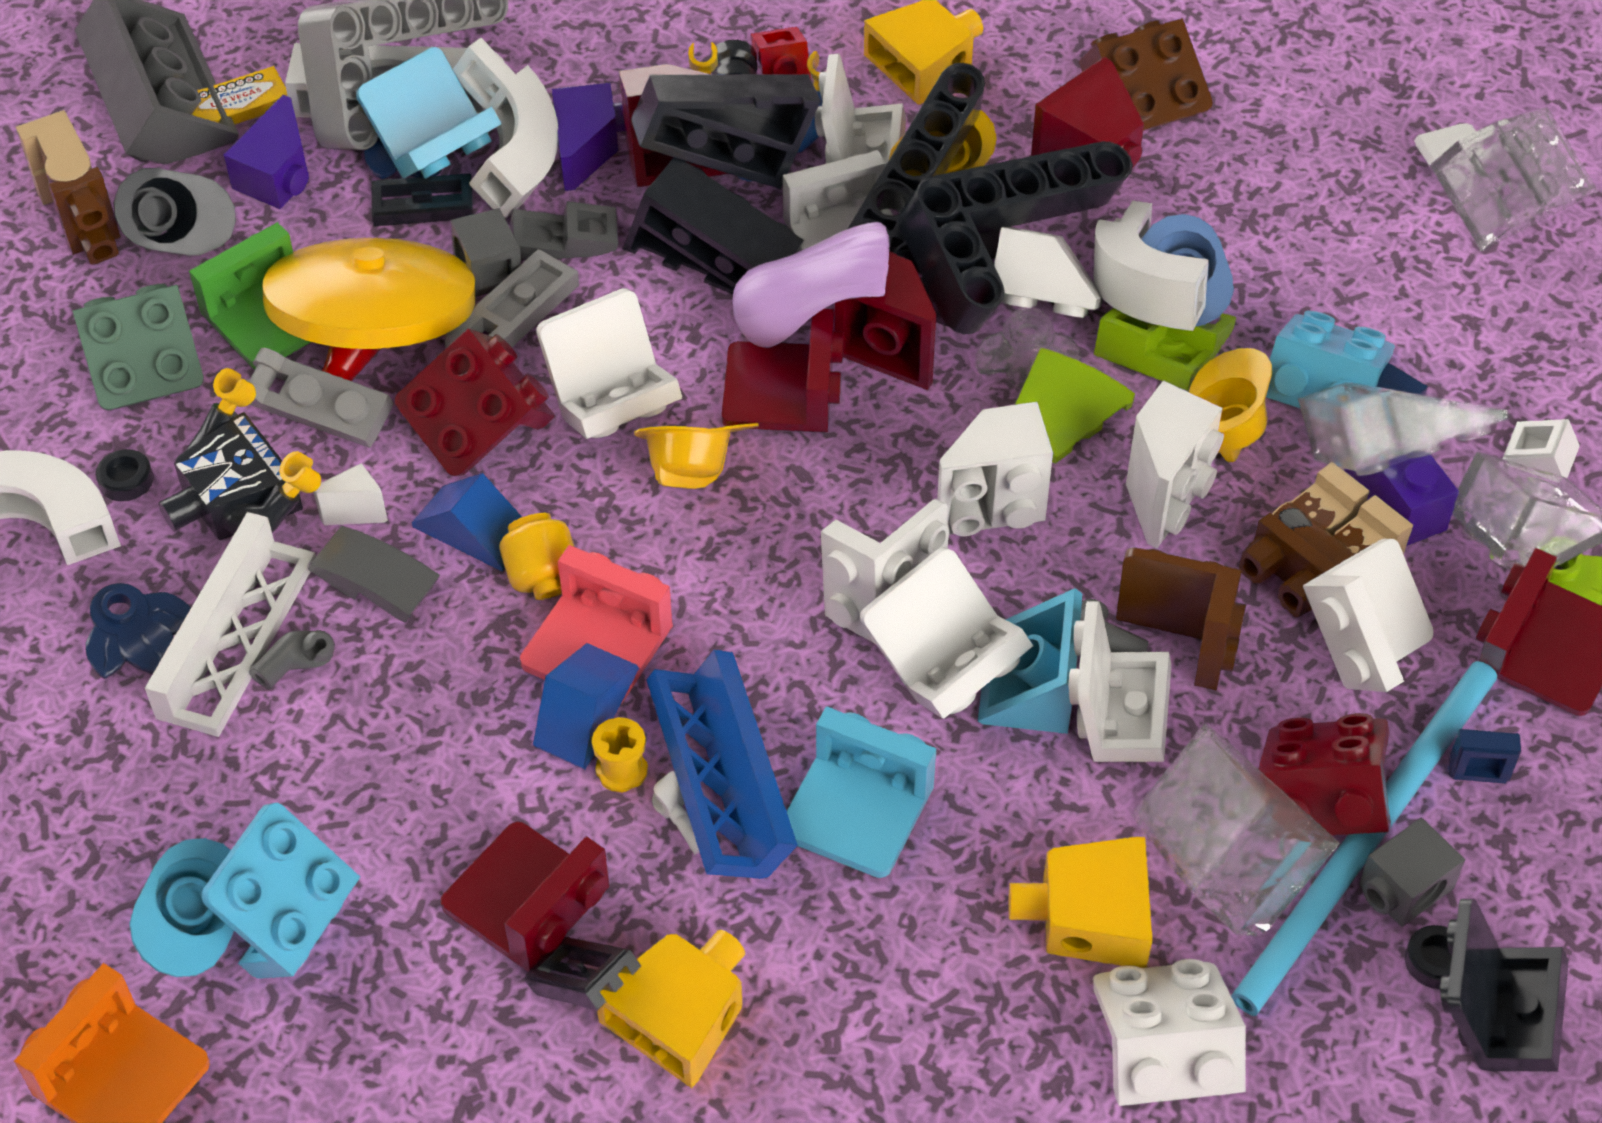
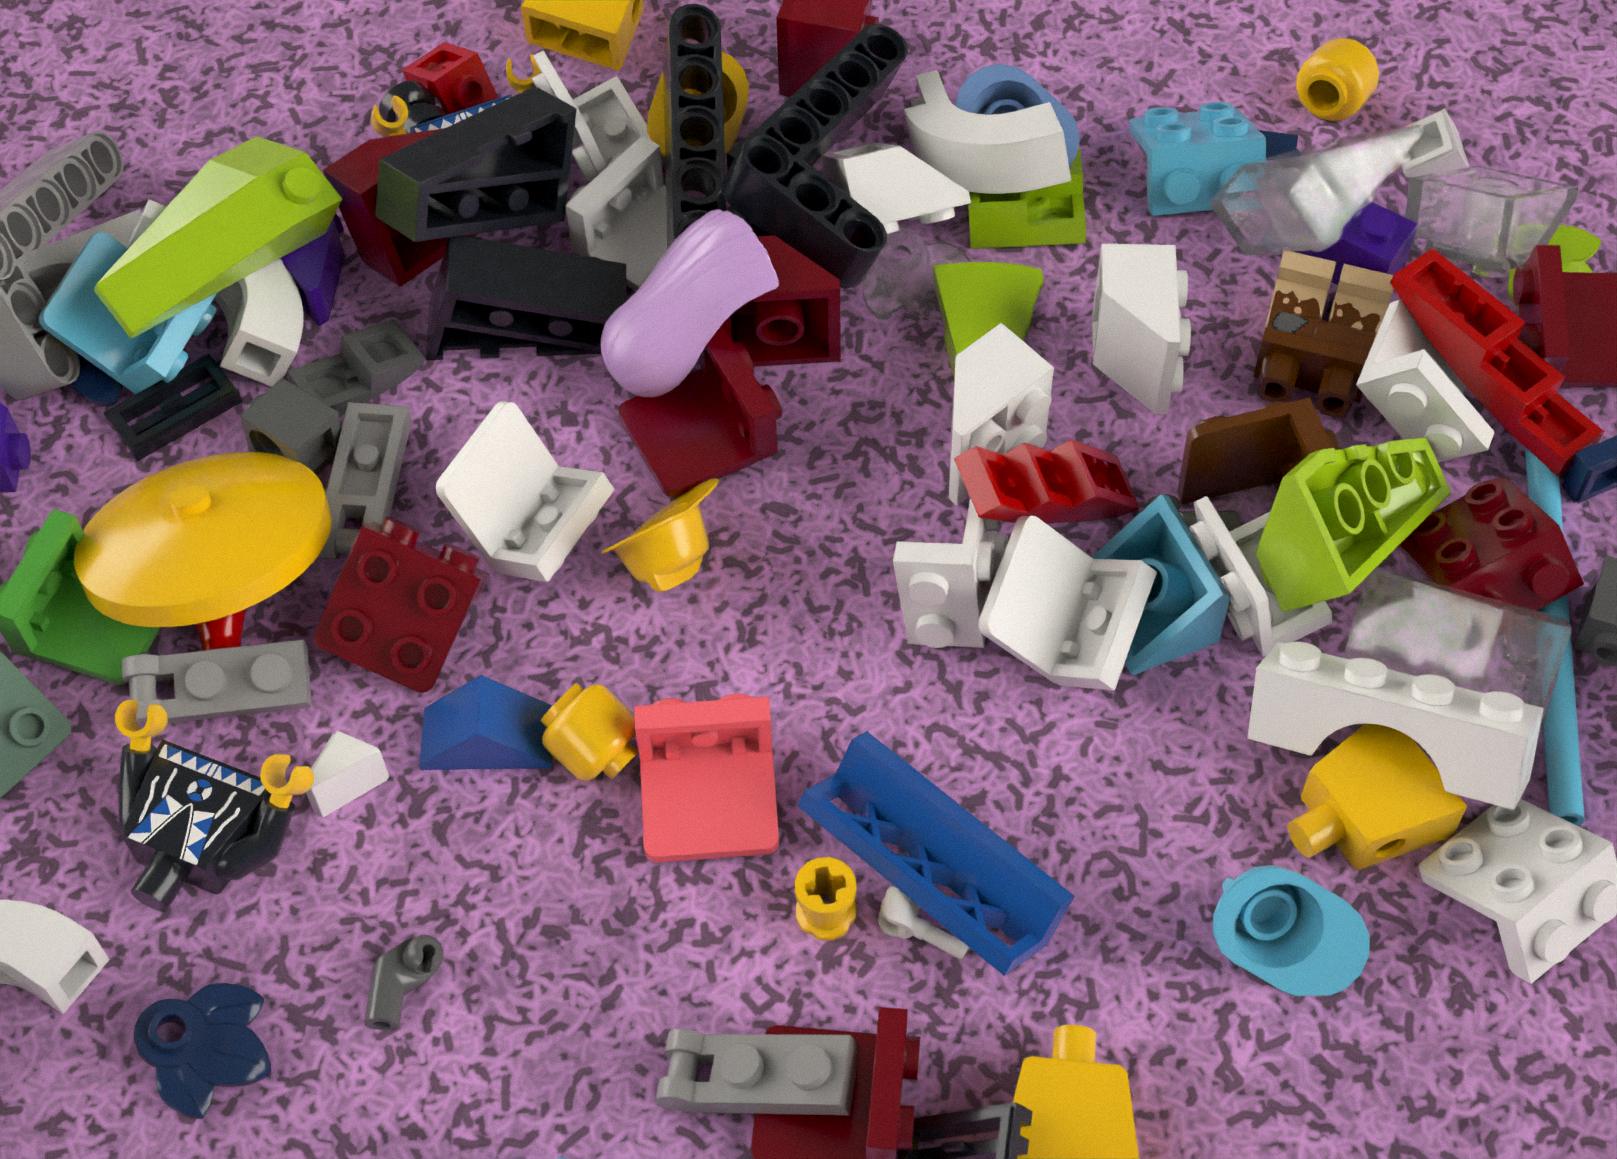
camera: 30 degrees left, 5 degrees up
black tile [95,449,154,501] -> none
white fence [145,512,316,737] -> none
dark grey slope [308,525,440,623] -> none
blue slope [533,643,639,770] -> none
medium azure bracket [787,706,937,878] -> none
yellow piece [1189,348,1272,463] -> none
none -> lime wedge [93,136,342,339]
none -> light grey plate [655,1029,860,1115]
none -> red slope [954,439,1139,524]
none -> medium azure piece [1213,865,1370,996]
none -> white arch [1247,642,1543,810]
none -> lime wedge [1255,437,1452,612]
none -> yellow head [1296,37,1379,122]
none -> red slope [1390,248,1605,476]

